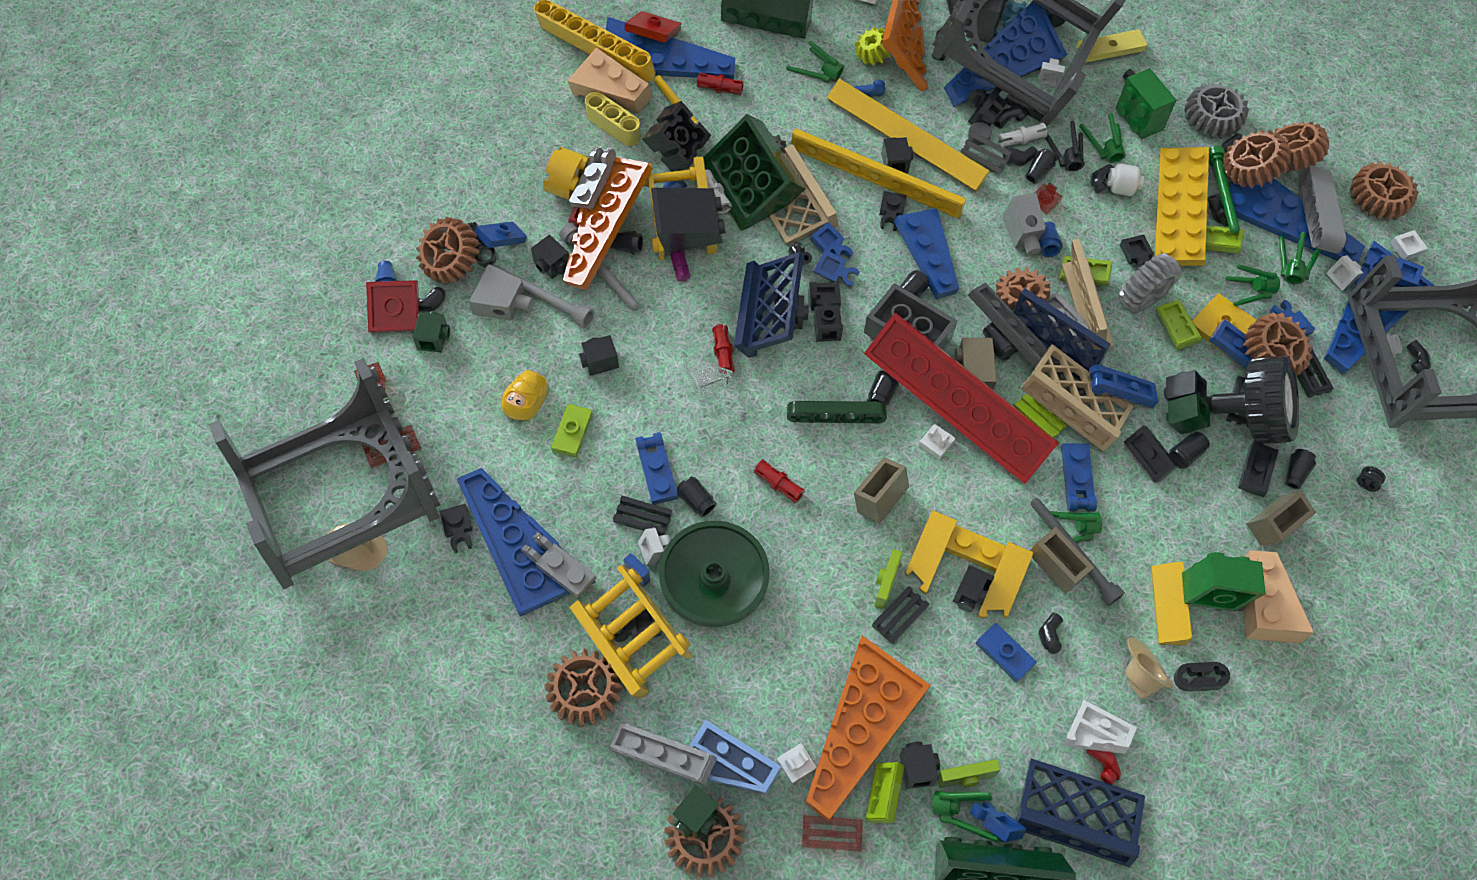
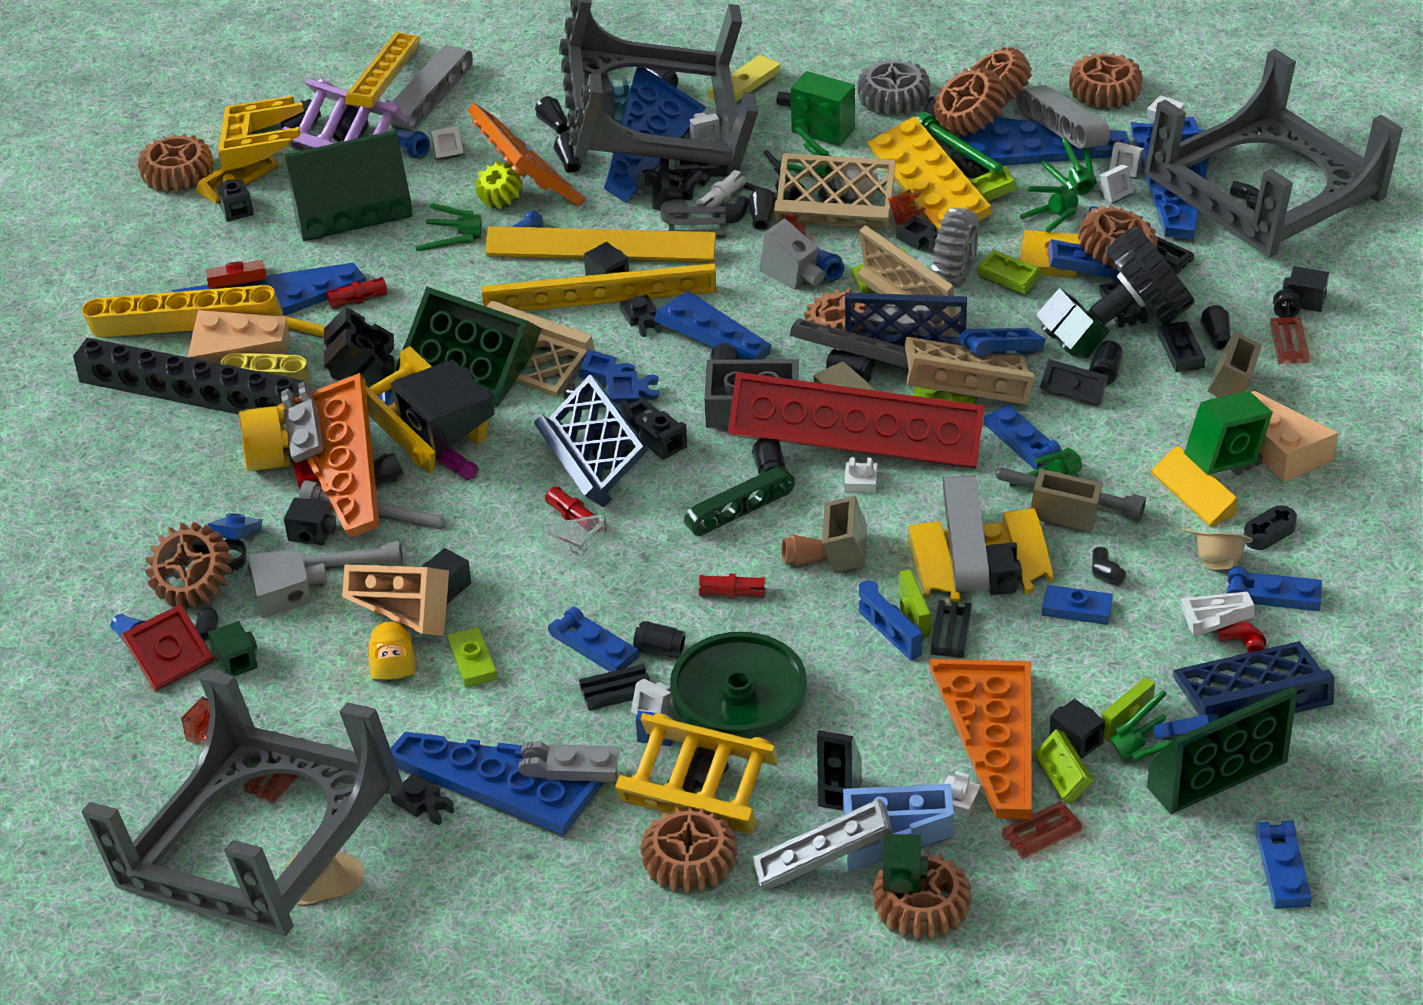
camera: 30 degrees left, 20 degrees down
none -> black brick [73,337,304,424]
none -> light nougat wedge [342,564,449,636]
none -> tan fence [774,153,896,229]
none -> nougat cone [781,534,829,567]
none -> black slope [817,730,862,811]
none -> blue plate [859,580,923,661]
none -> clear red tile [888,189,926,225]
none -> light grey beam [943,475,989,592]
none -> white tile [1096,165,1133,203]
none -> blue plate [1226,567,1322,611]
none -> clear red tile [1269,317,1309,364]
none -> black brick [1283,266,1329,312]

